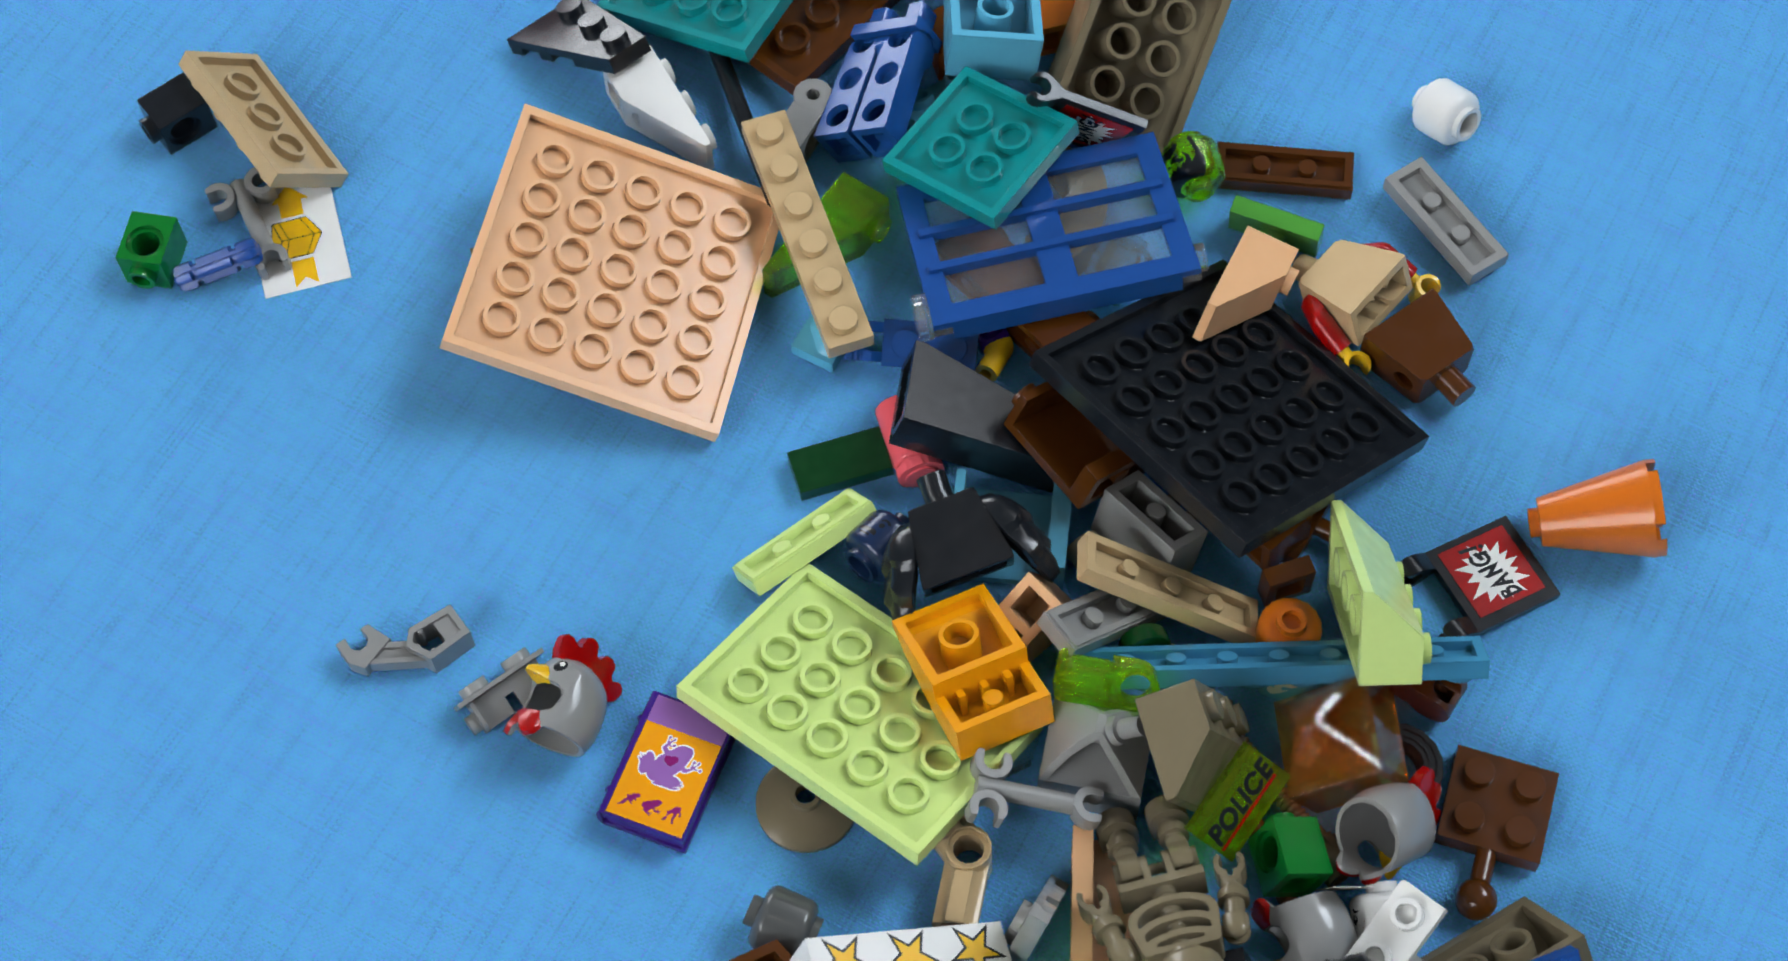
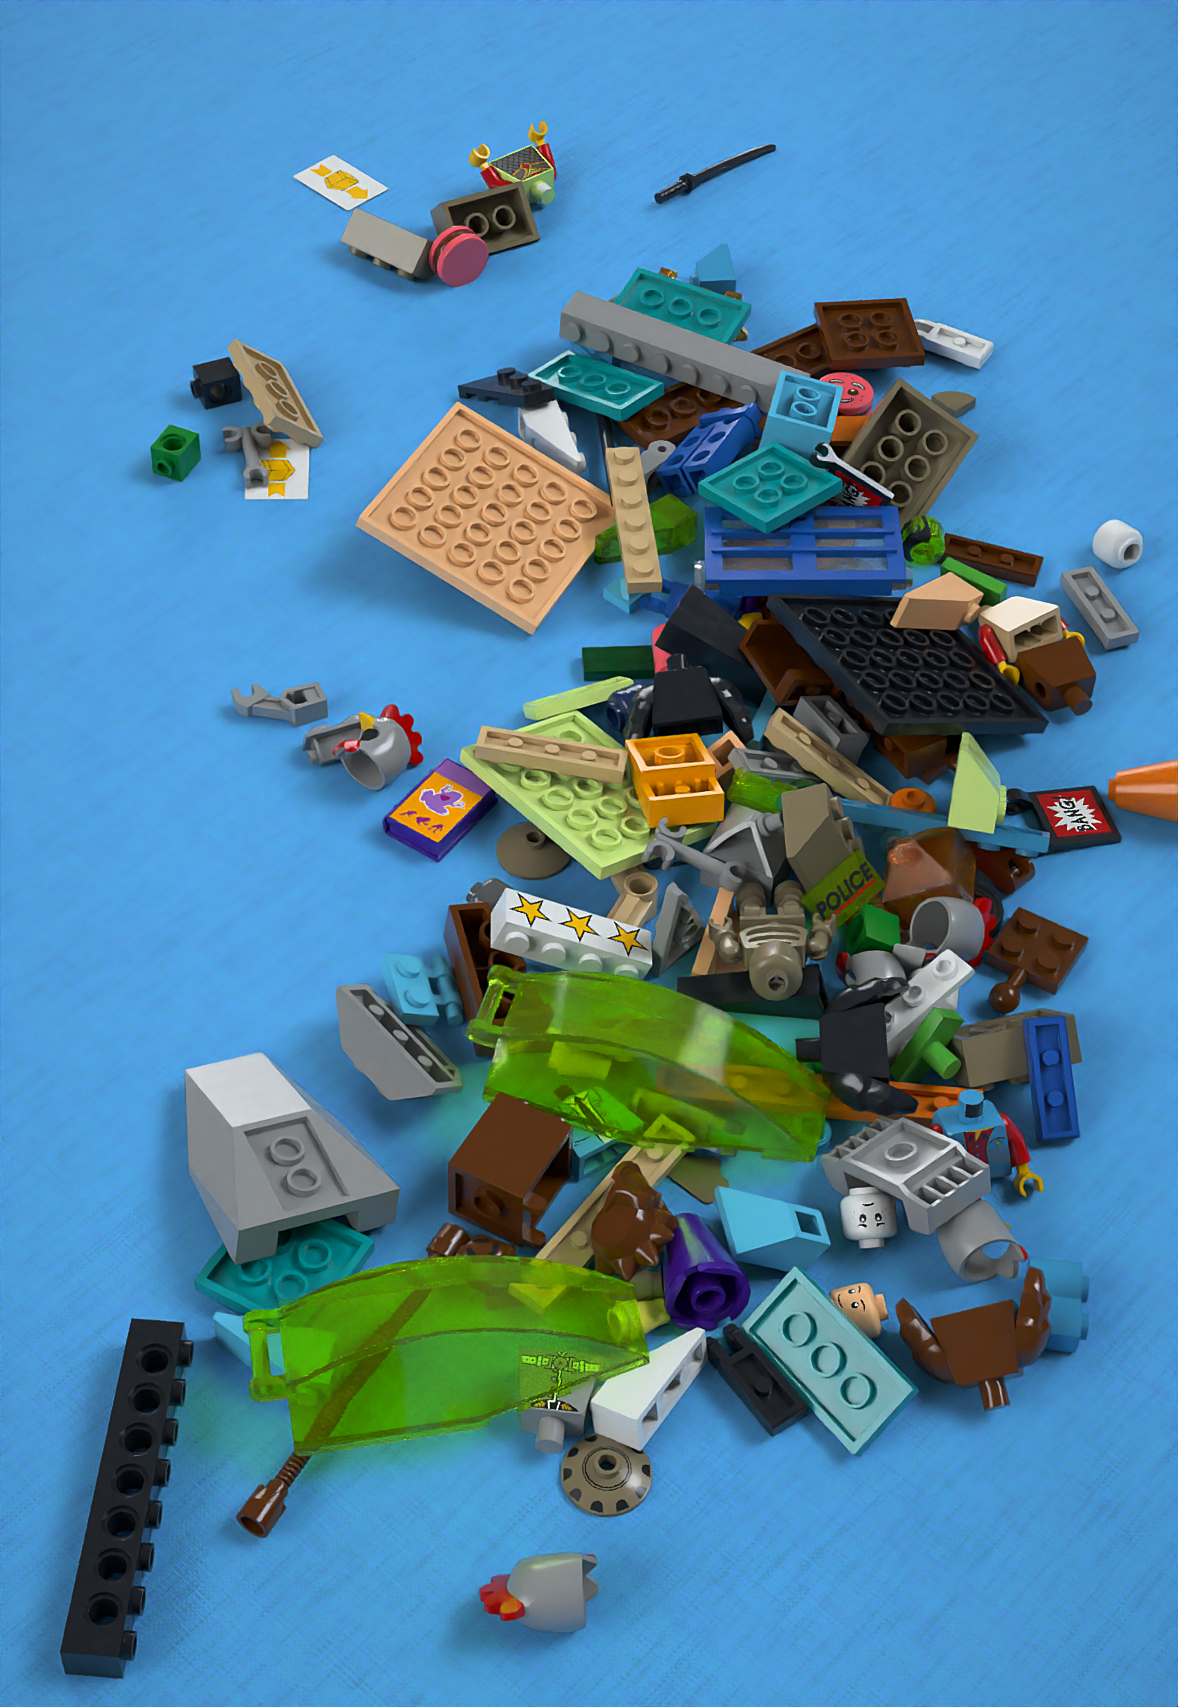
camera: 10 degrees right, 15 degrees down
blue axle [173,238,263,291] -> none
reddish brown tile [1257,555,1316,607] -> none
none -> tan plate [474,725,628,784]

